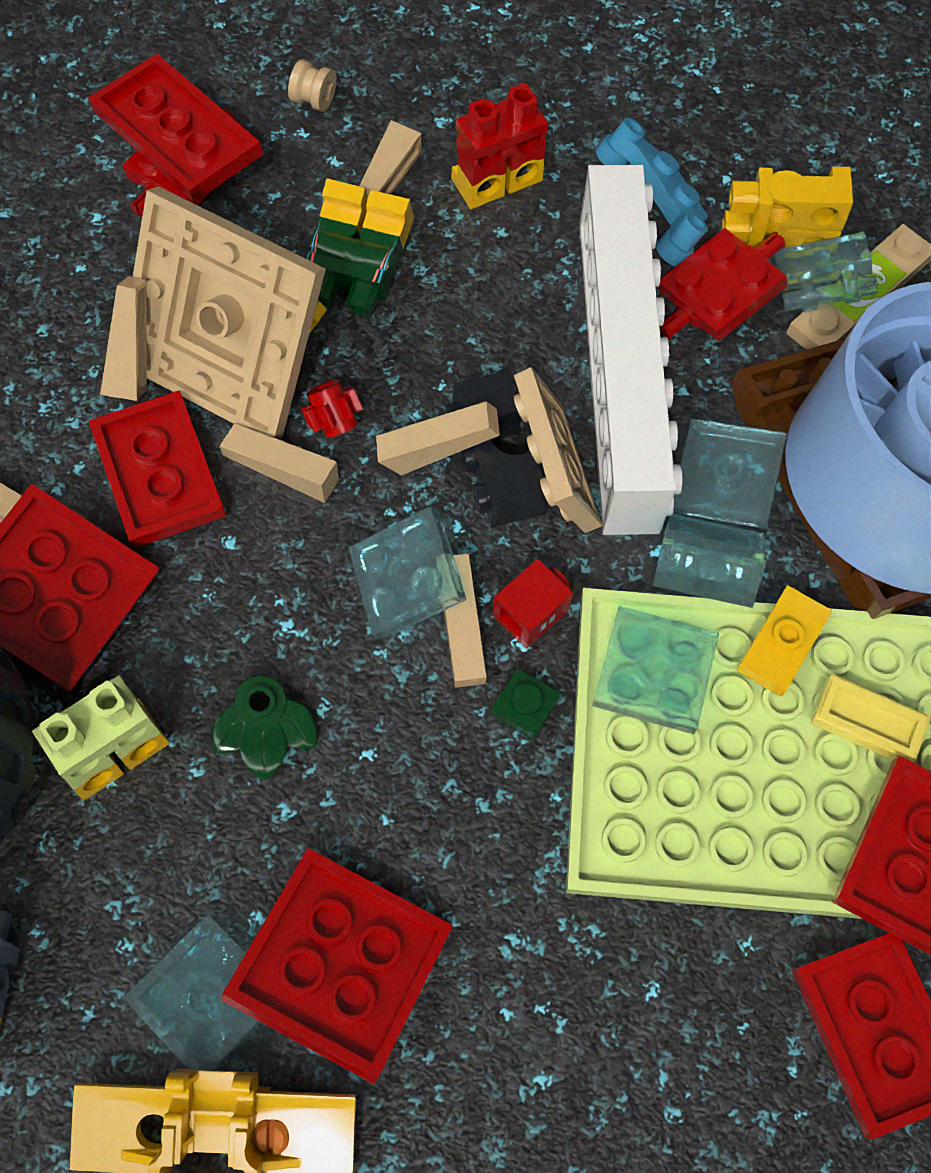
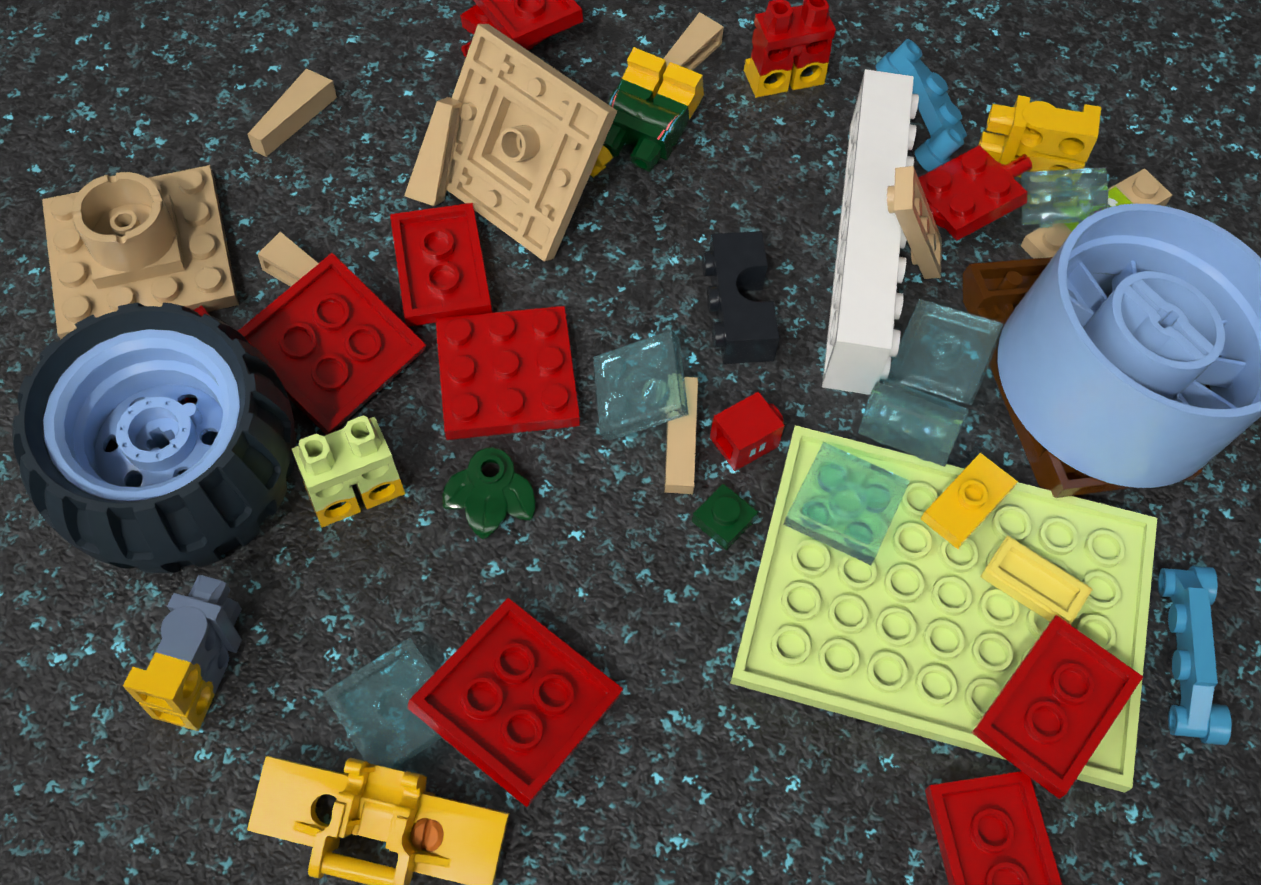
camera: 10 degrees right, 5 degrees down
tan piece [220,423,339,503] -> none
red gear [301,379,363,438] -> none
tan piece [376,401,500,475] -> none
tan plate [514,367,603,533] -> none
none -> red plate [435,306,580,440]
none -> tan plate [887,166,942,279]

